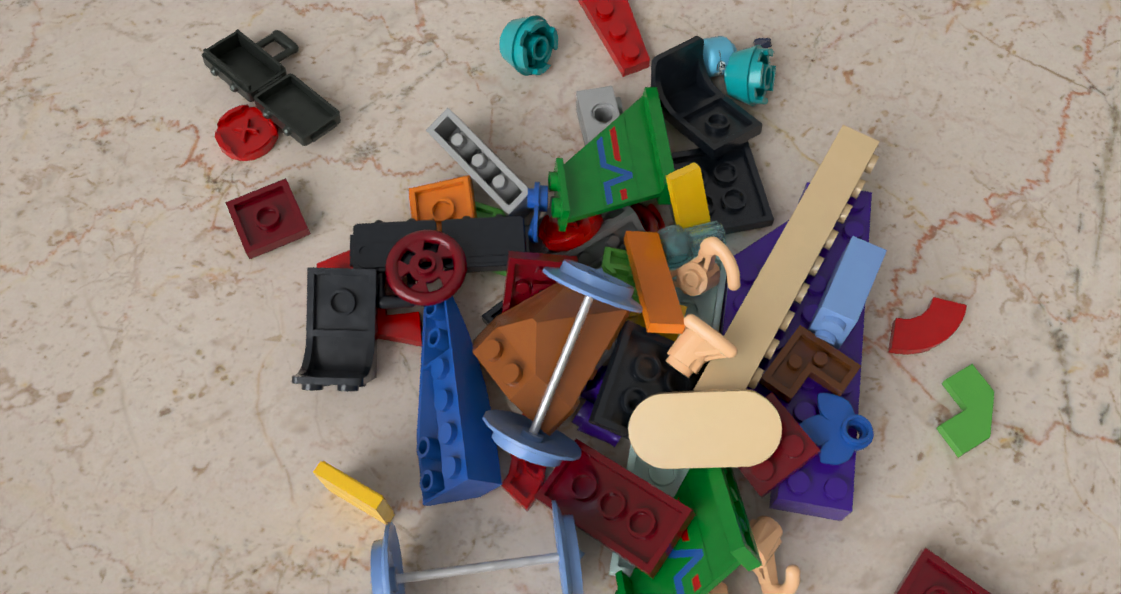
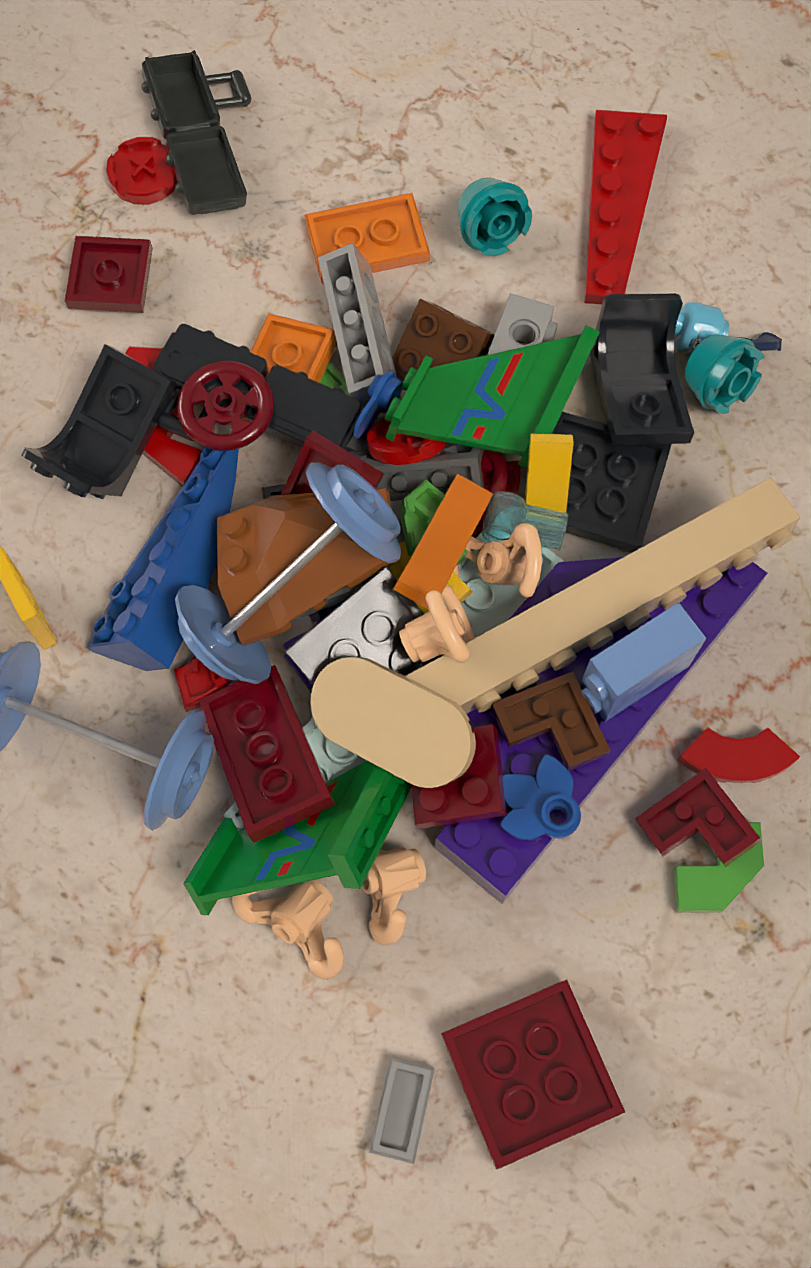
camera: 30 degrees right, 5 degrees up
none -> orange tile [305,193,430,284]
none -> reddish brown bracket [392,299,495,379]
none -> dark red plate [635,768,761,867]

